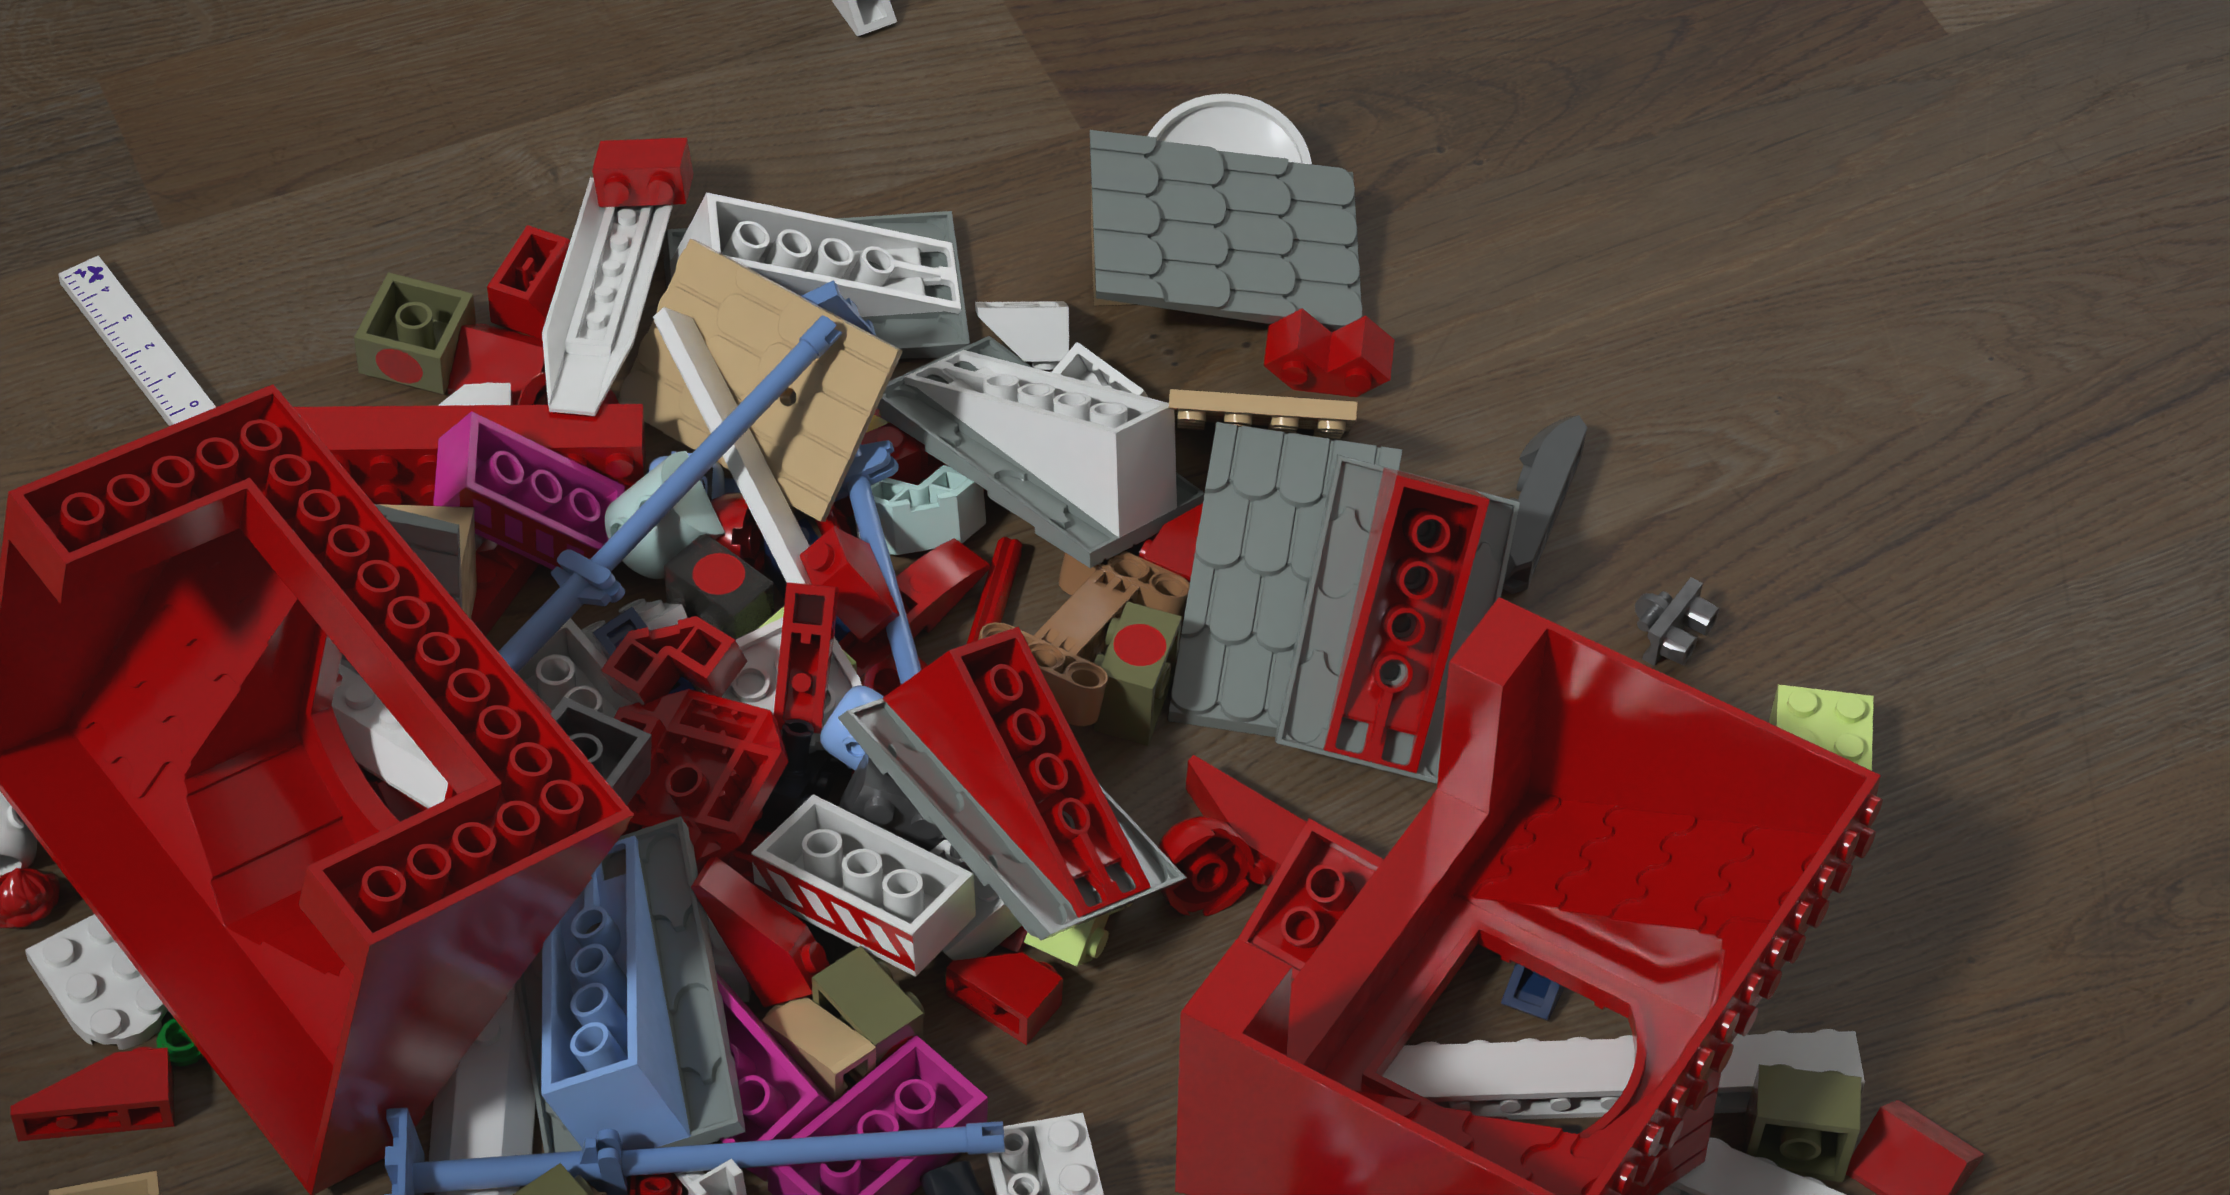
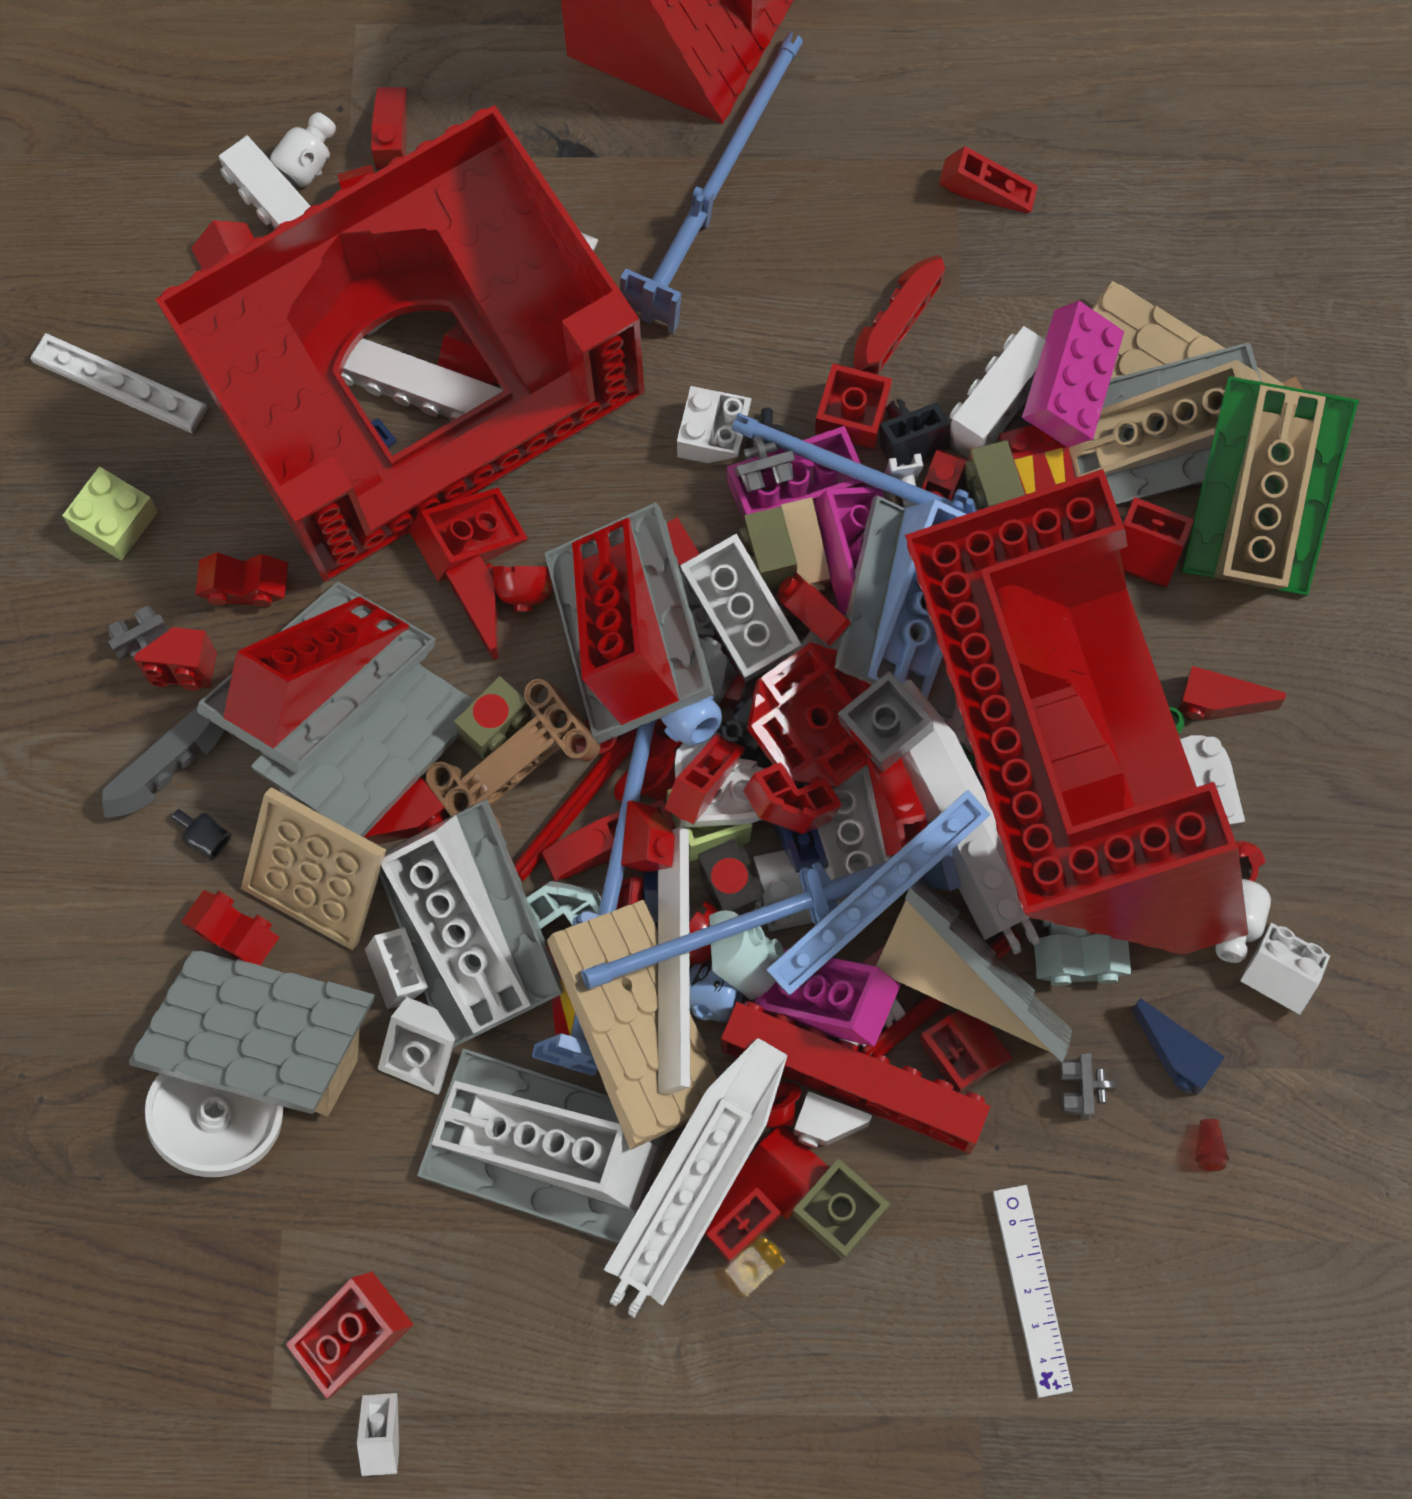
camera: 150 degrees left, 20 degrees up
red brick [592,138,694,207] -> none
none -> white tile [30,333,208,434]
none -> red slope [134,627,217,691]
none -> black piece [172,809,232,860]
none -> red slope [286,1271,414,1399]
none -> clear yellow bracket [724,1237,786,1296]
none -> flat silver hips [734,436,795,492]
none -> light blue plate [766,790,991,995]

